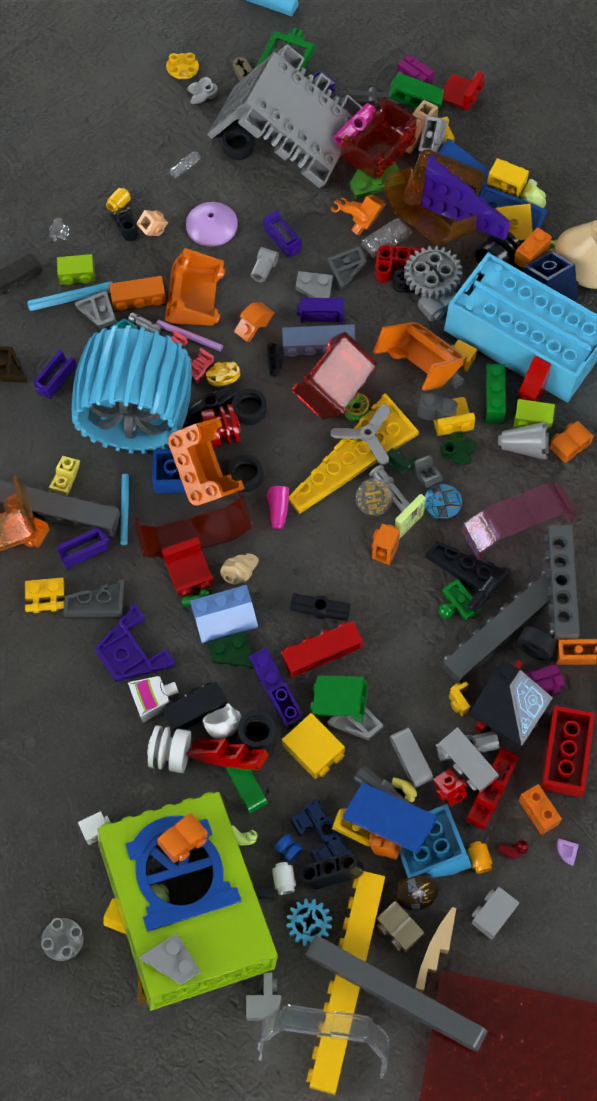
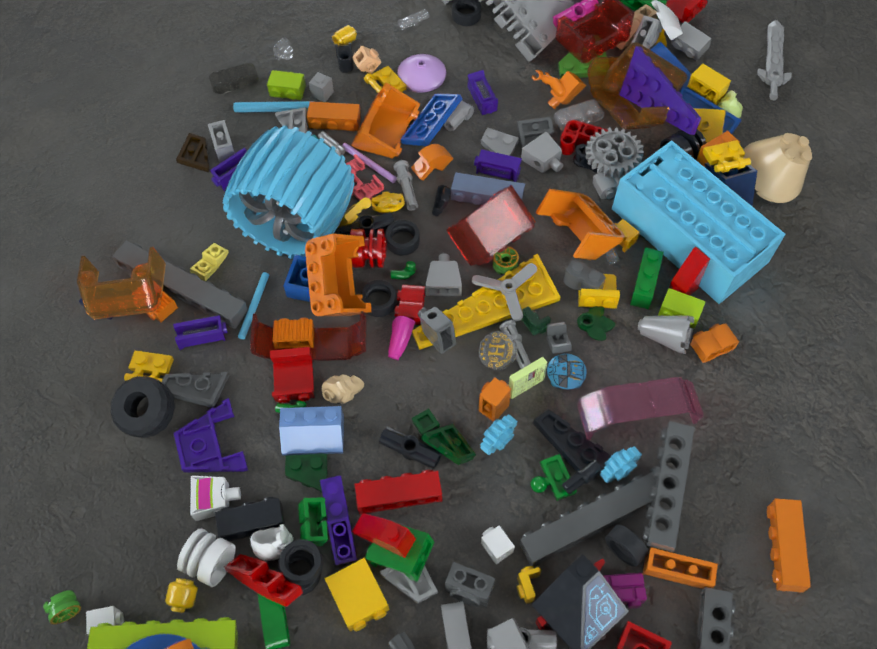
camera: 15 degrees right, 5 degrees down
none -> bright green wheel [43,590,81,624]
none -> black tyre [110,376,175,438]
none -> yellow head [165,578,198,613]
none -> light grey brick [208,120,235,163]
none -> orange brick [273,318,314,349]
none -> green piece [298,497,328,546]
none -> light grey brick [309,72,334,102]
none -> yellow plate [337,197,371,228]
none -> red slope [352,513,416,558]
none -> yellow plate [364,66,407,93]
none -> green arm [391,261,417,280]
none -> light grey pin [393,160,418,211]
none -> red brick [395,284,425,325]
none -> blue tile [400,94,462,146]
none -> dark green tile [412,408,440,436]
none -> dark grey torso [418,307,457,354]
none -> dark green wing [421,424,476,465]
none -> light grey torso [426,254,462,296]
none -> dark grey brick [445,562,495,608]
none -> medium azure gear [480,414,518,455]
none -> white brick [481,526,515,564]
none -> light grey torso [521,132,563,173]
none -> medium azure gear [600,446,642,483]
none -> white slope [652,0,683,40]
none -> light grey brick [671,22,711,61]
none -> yellow plate [703,140,751,173]
none -> light grey sword [757,20,791,101]

